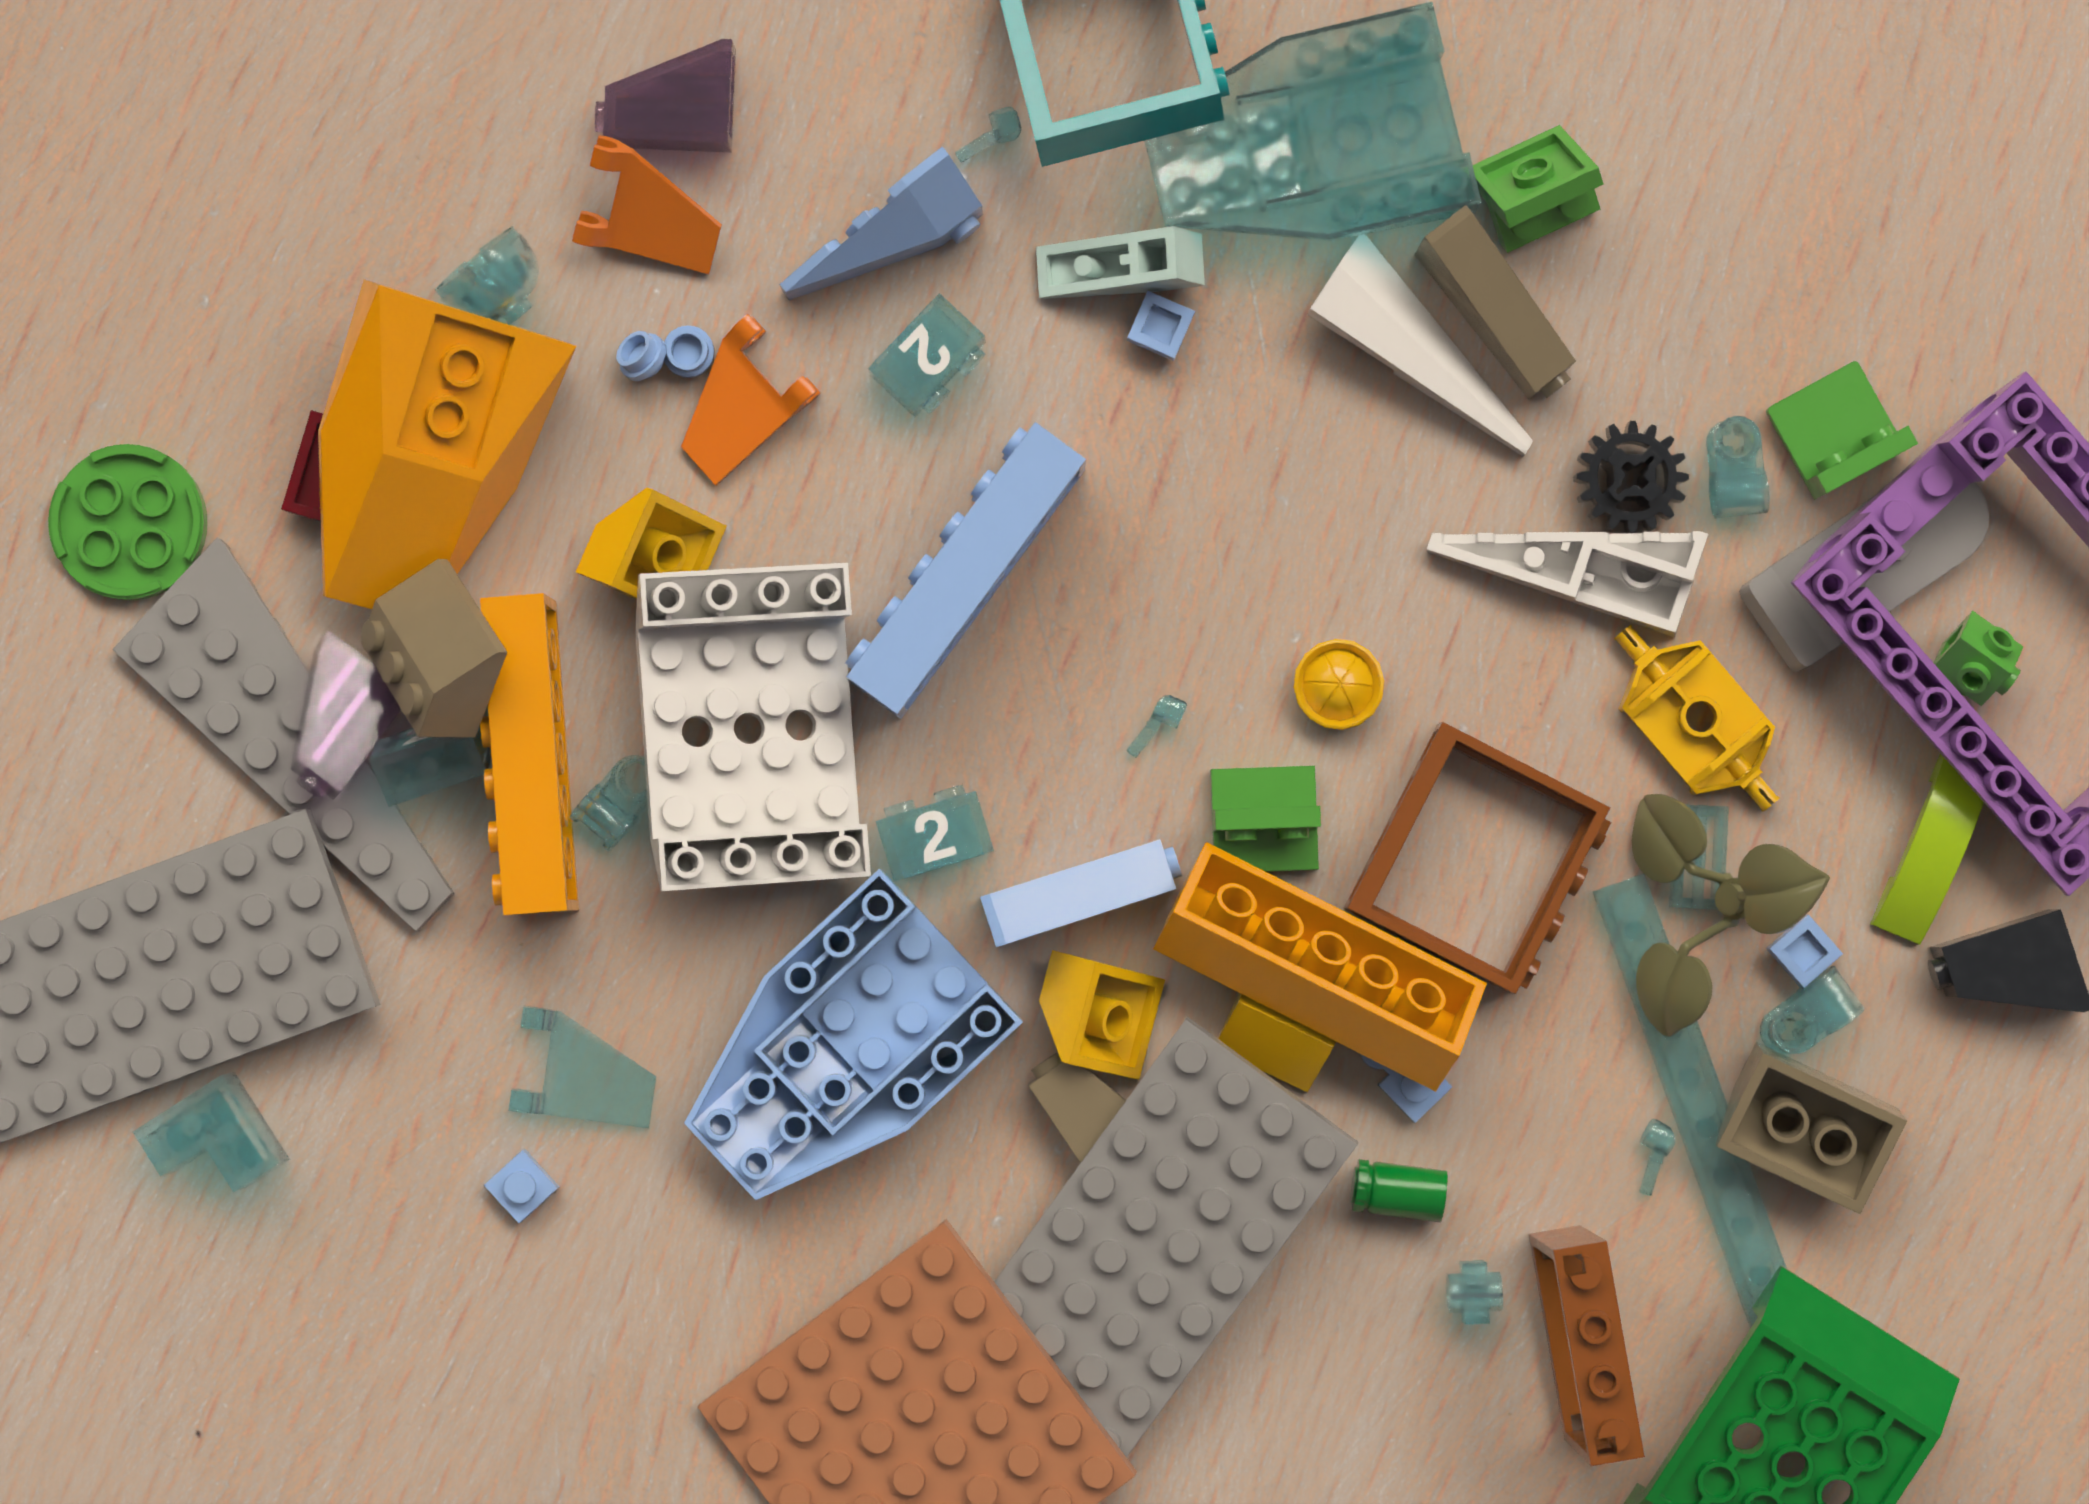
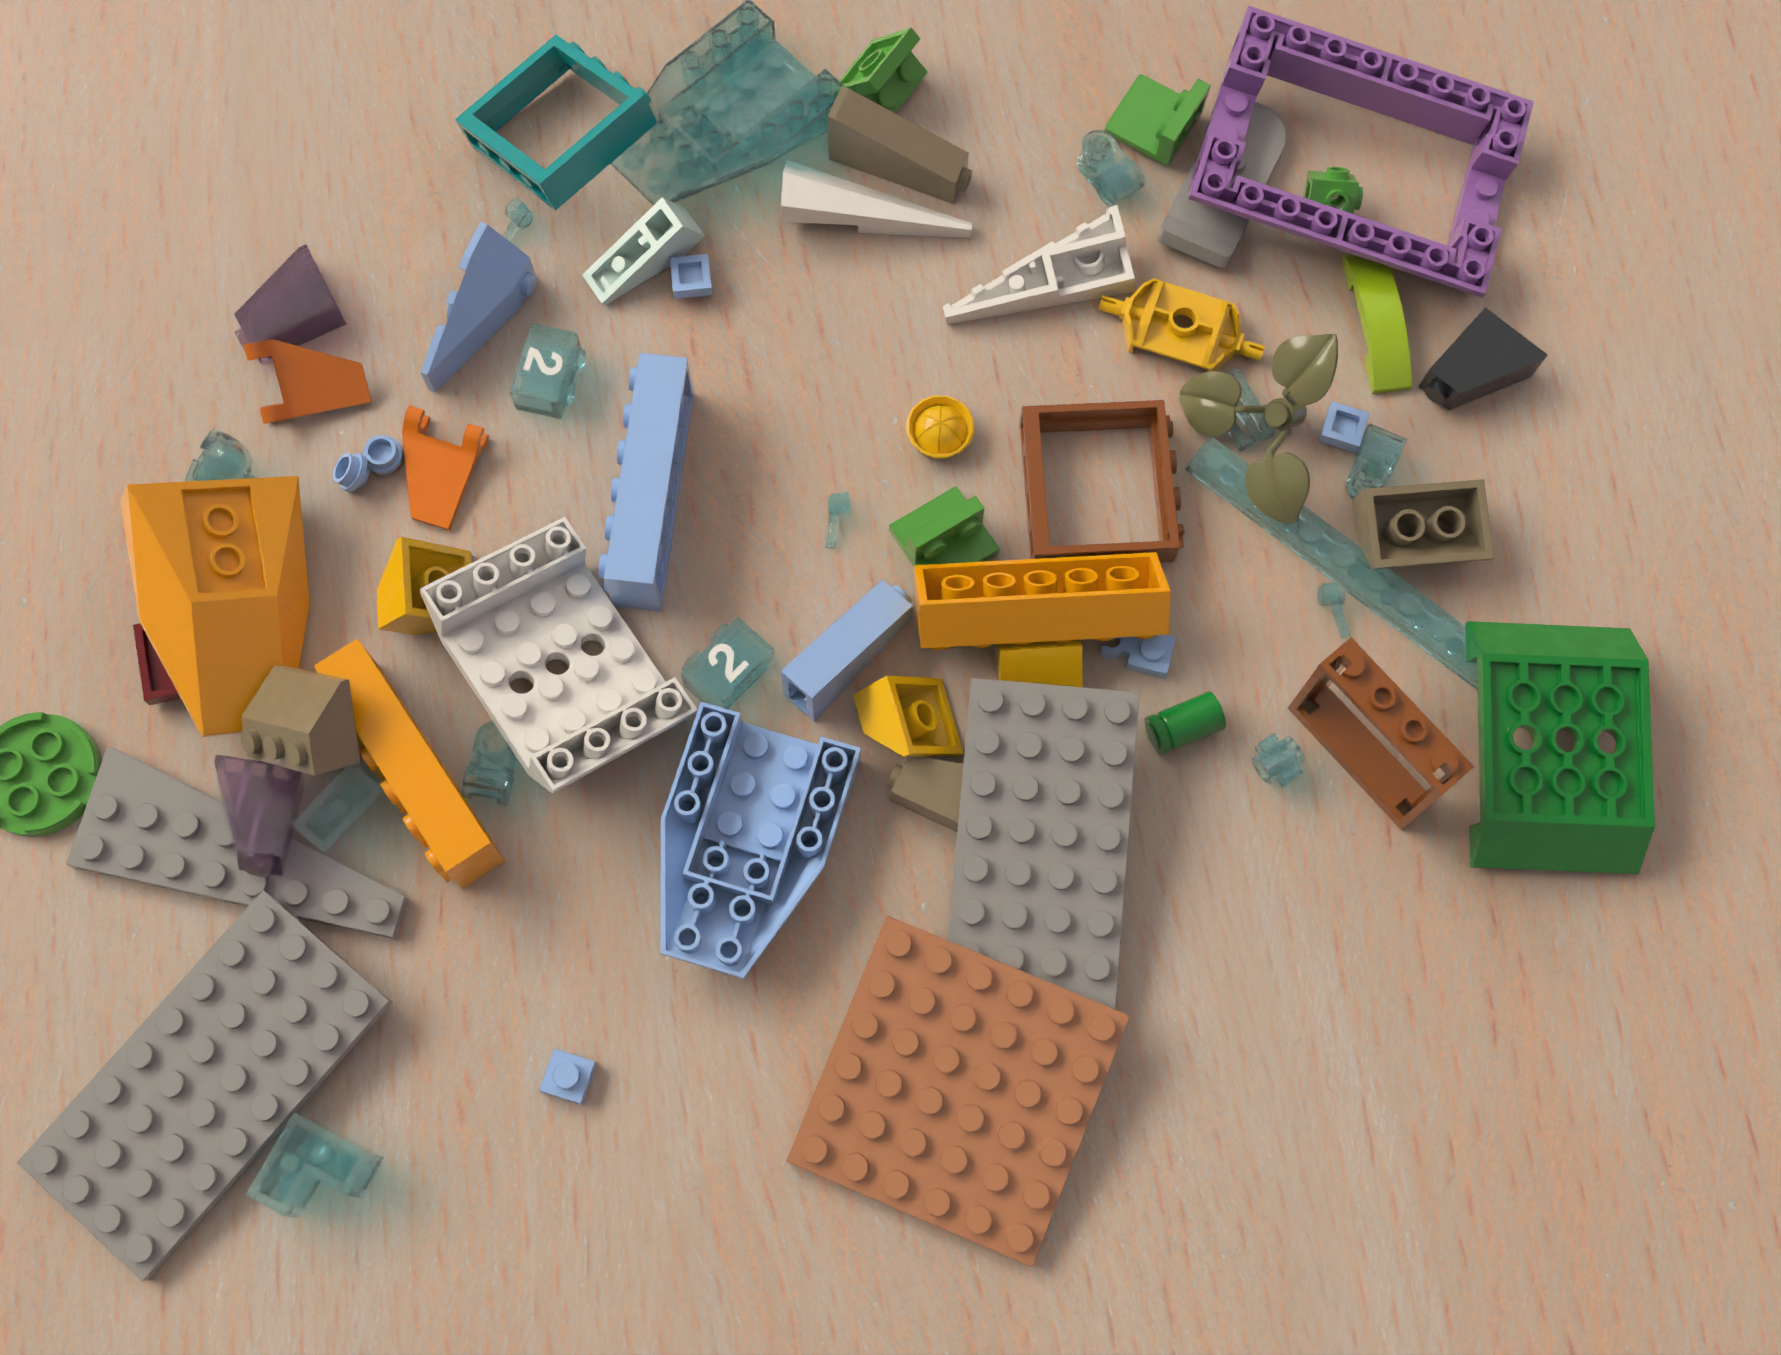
camera: 30 degrees left, 15 degrees down
clear light blue flag [508,1005,656,1128] -> none
black gear [1573,421,1689,533] -> none

